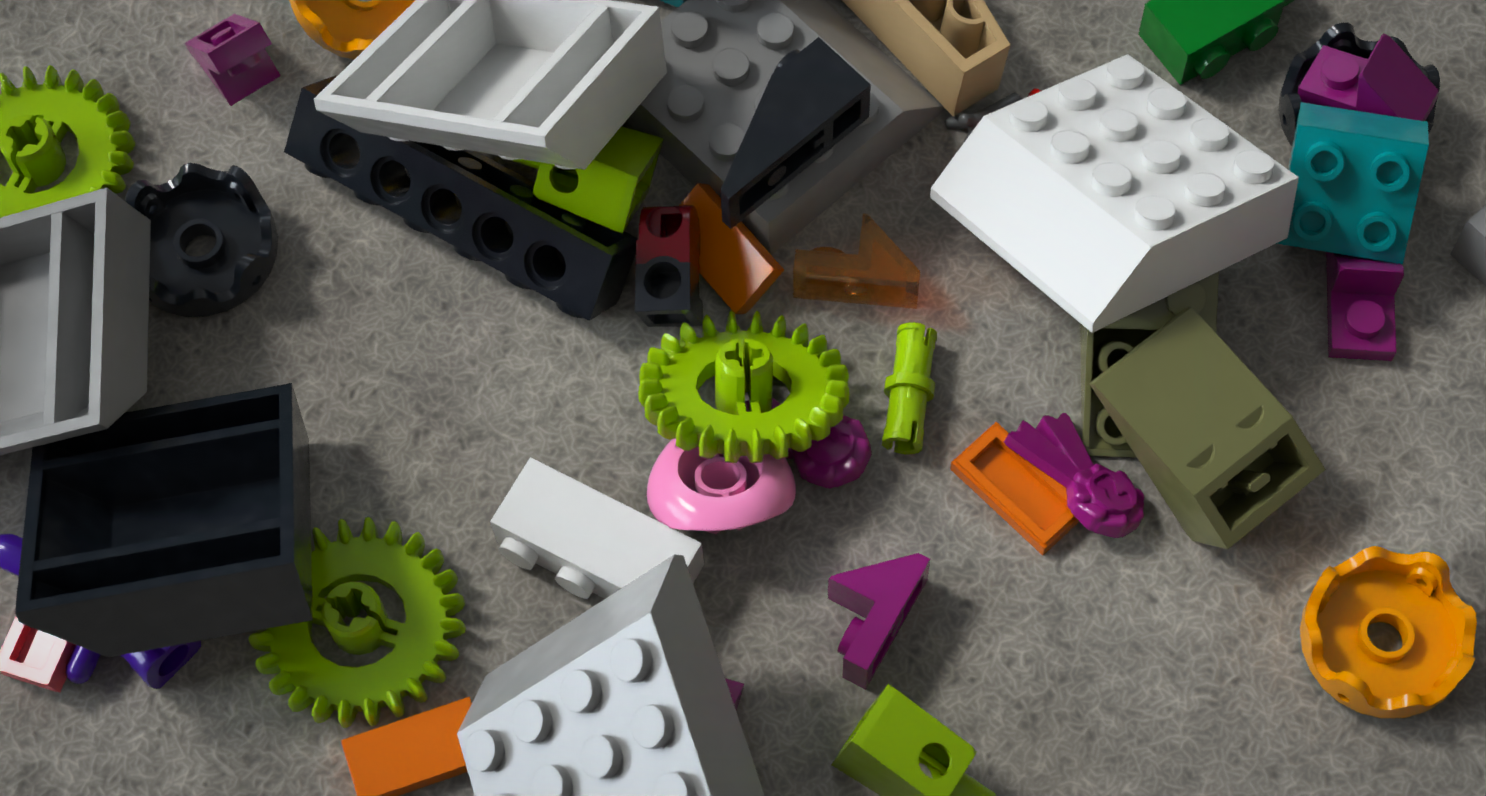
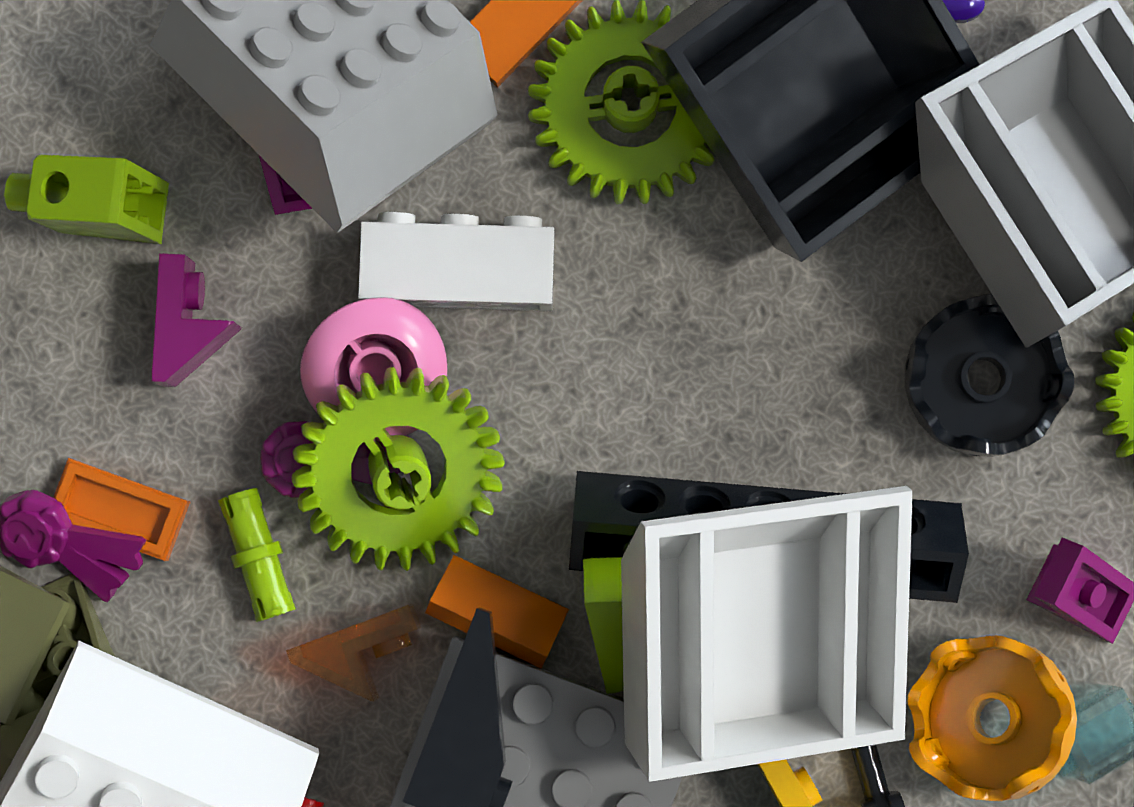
camera: 150 degrees right, 20 degrees up
leg [635,205,703,327] -> none

